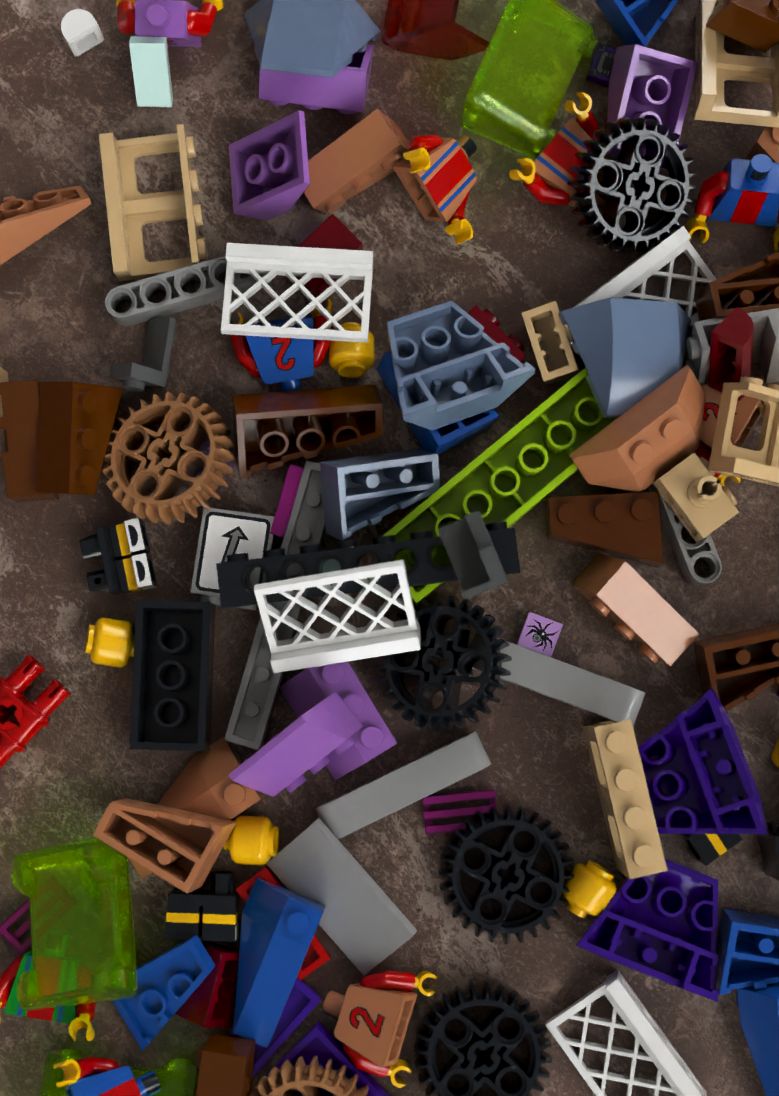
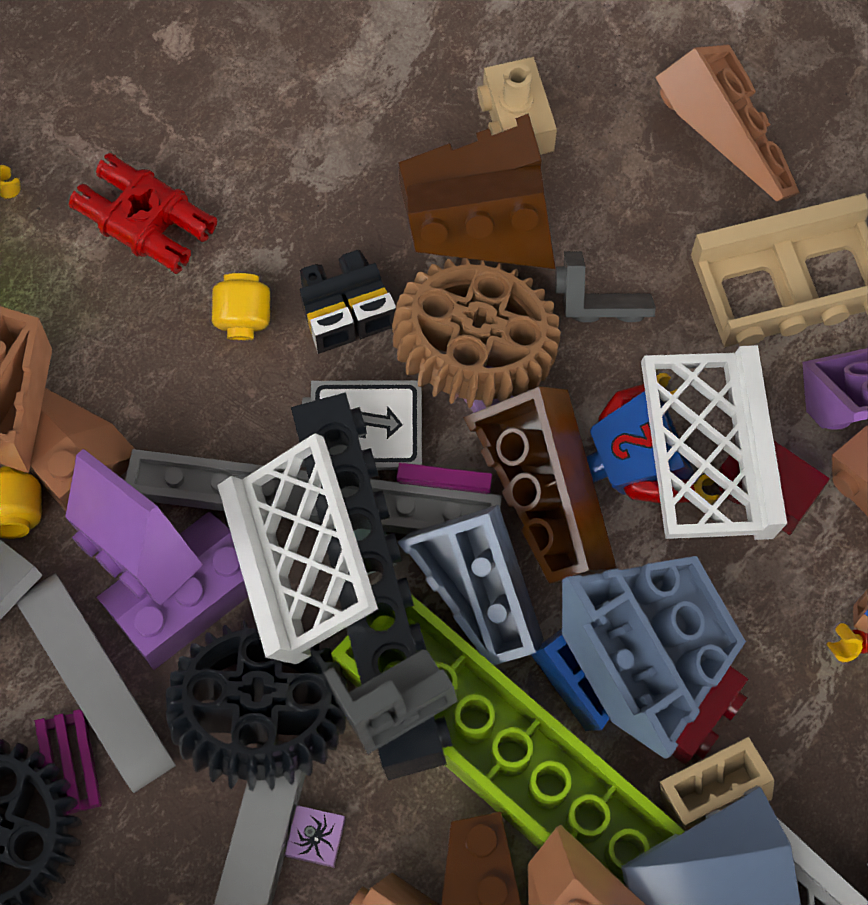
camera: 80 degrees right, 15 degrees down
light grey beam [105,256,277,326] -> none
black brick [130,600,216,751] -> none
yellow head [328,322,375,378] -> none

